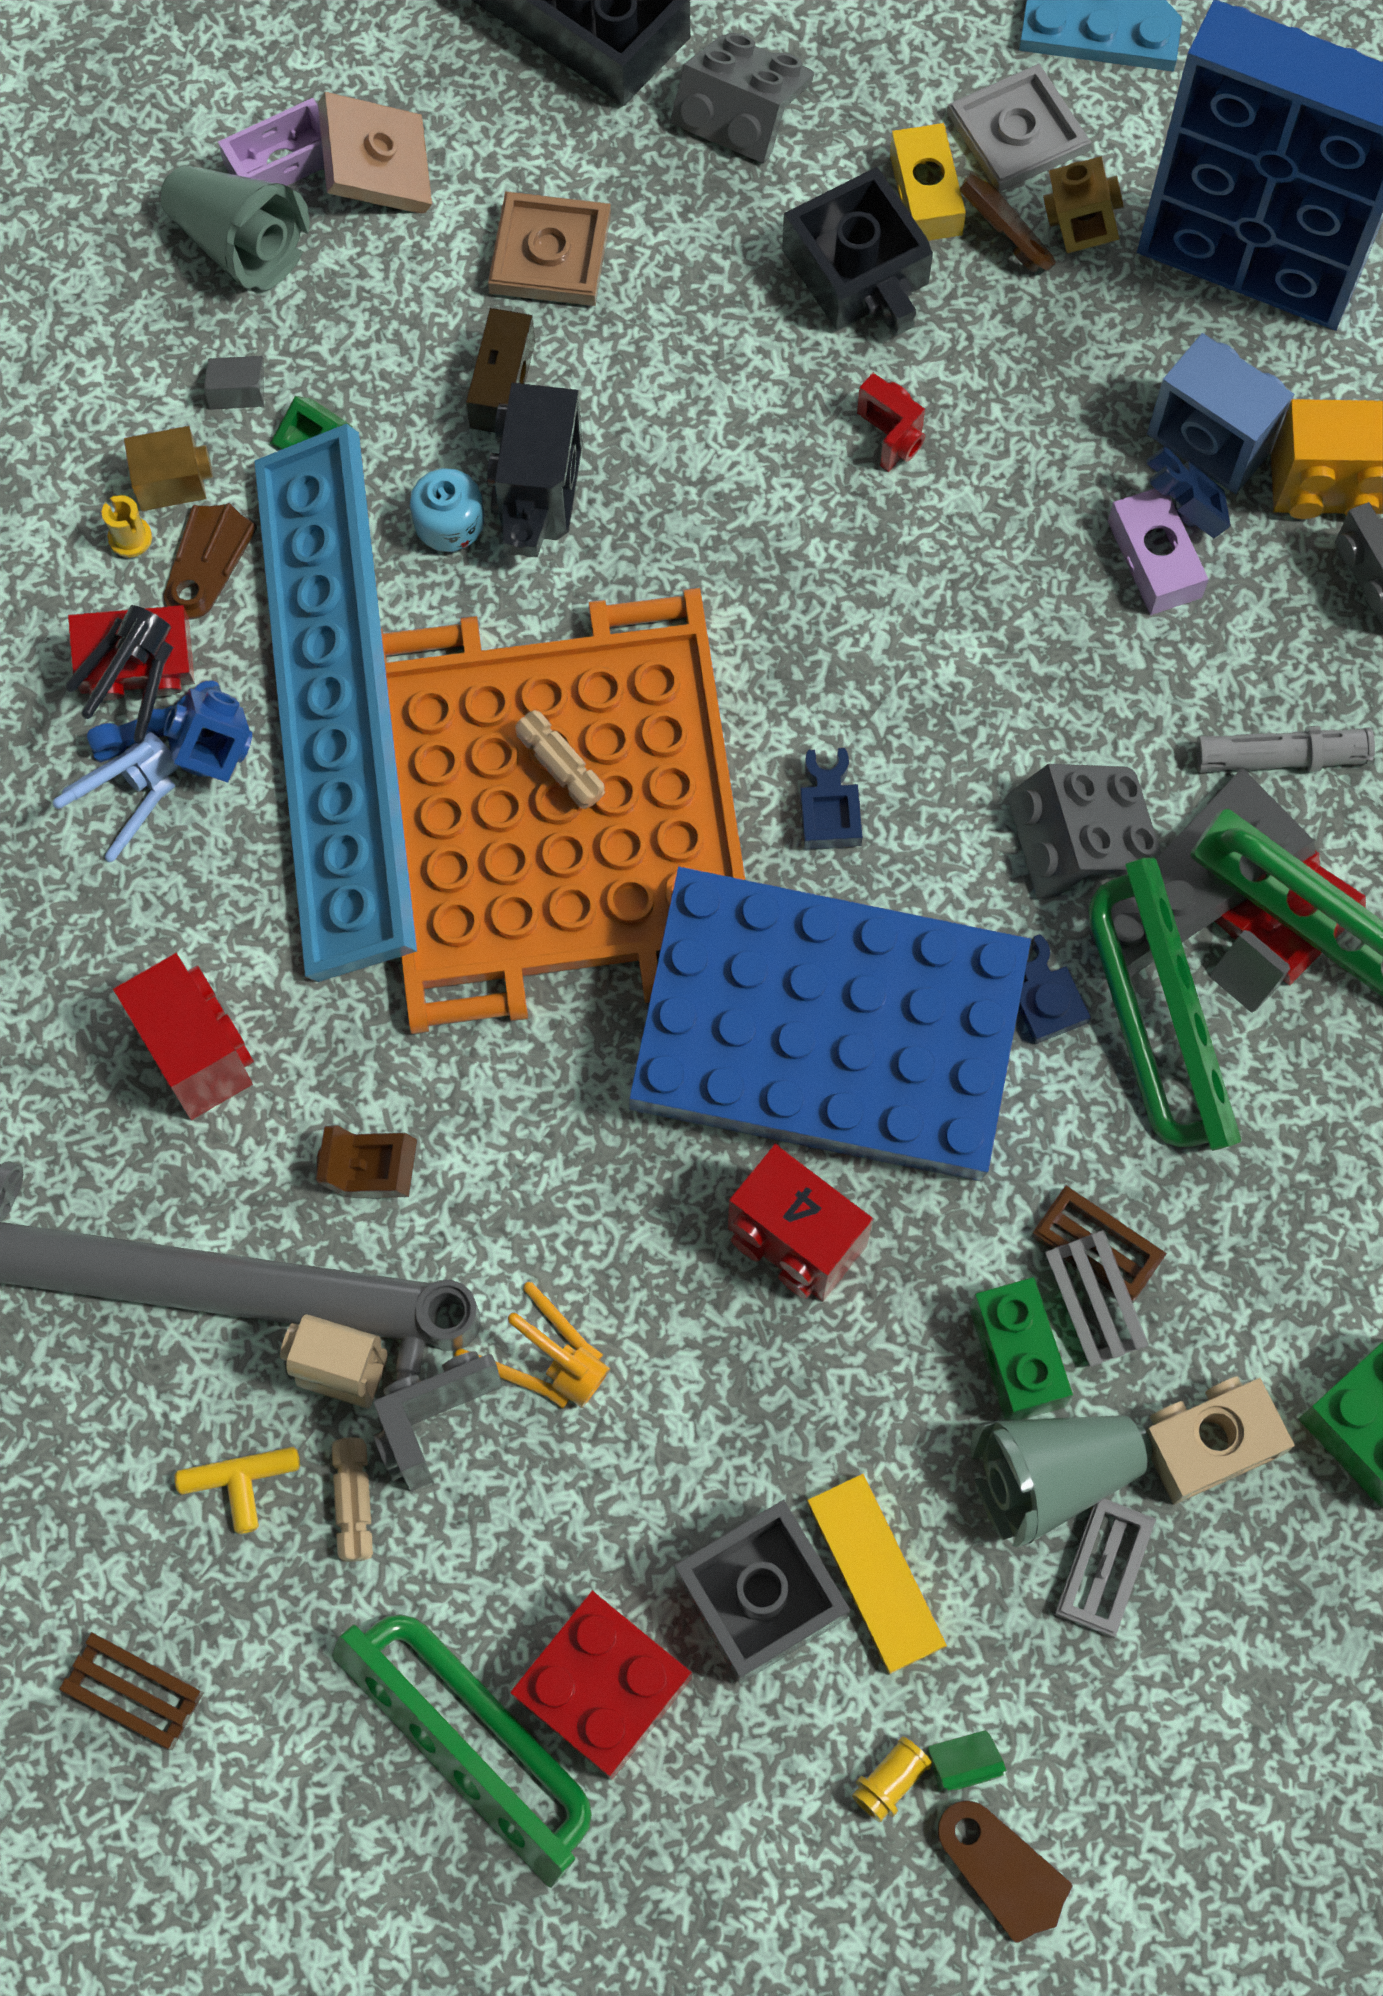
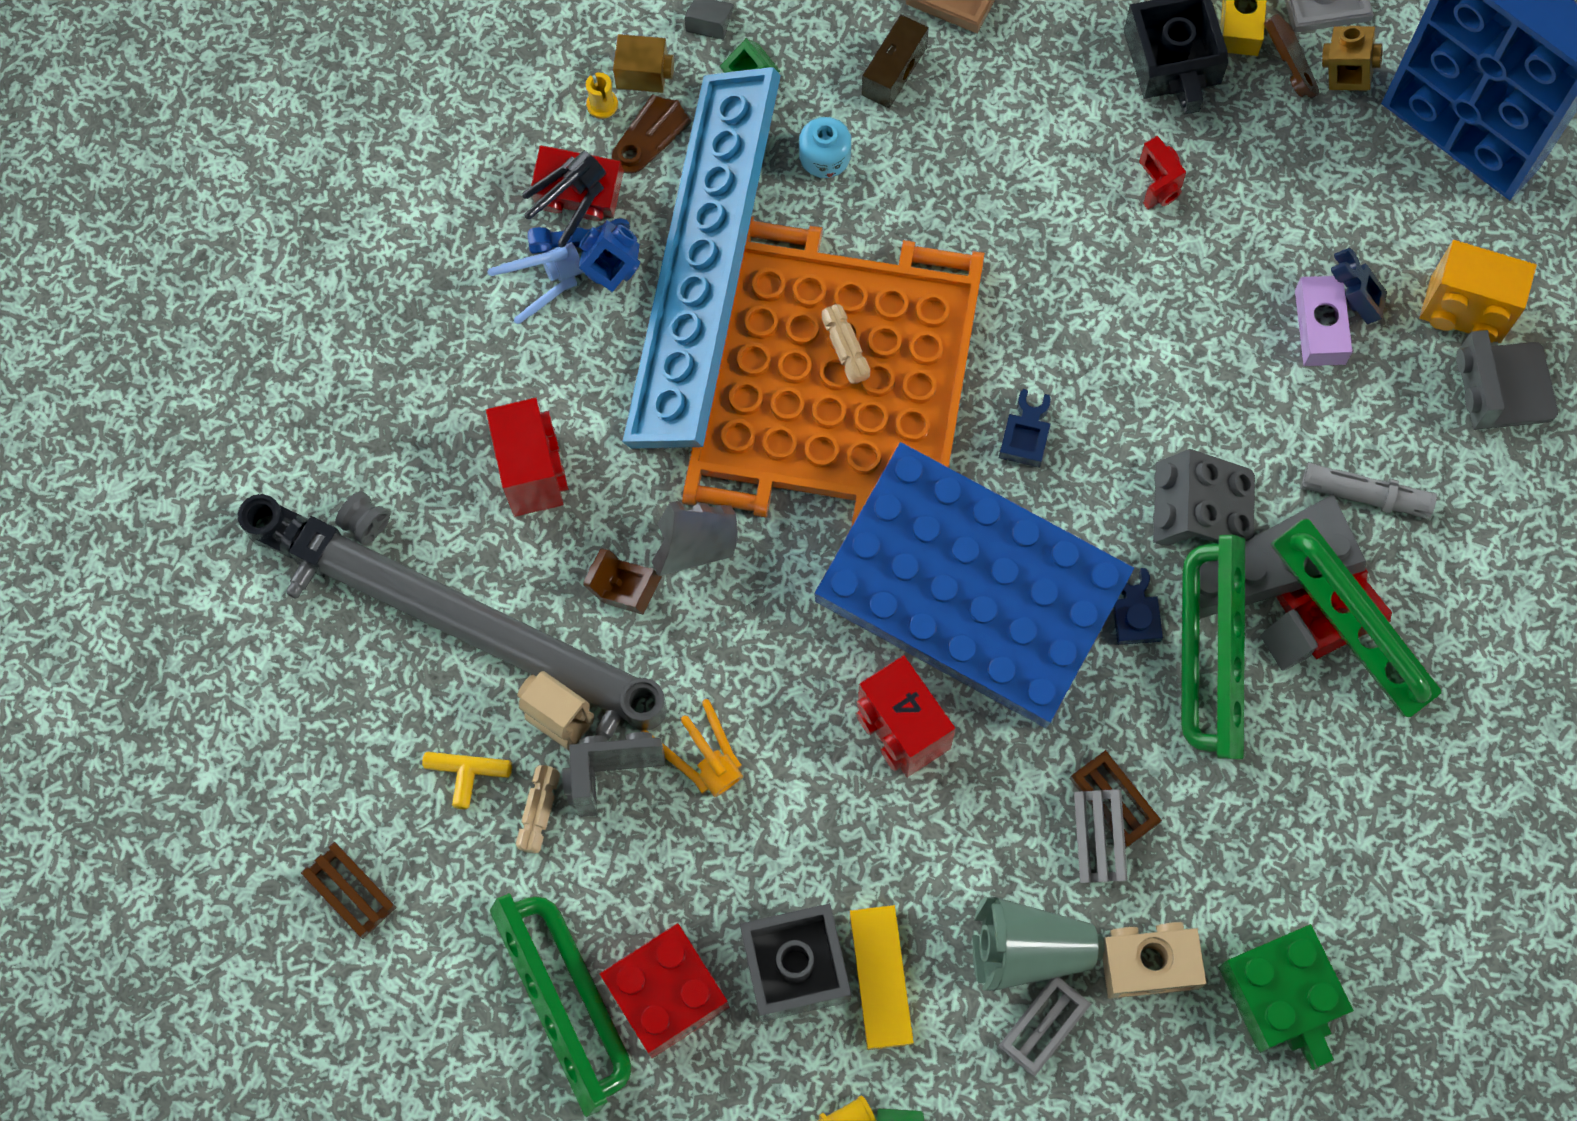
camera: 20 degrees right, 0 degrees up
black hinge [487,382,583,557] -> none
green brick [969,1277,1073,1421] -> none
medium blue brick [1147,333,1295,494] -> none
none -> flat silver slope [652,501,738,576]

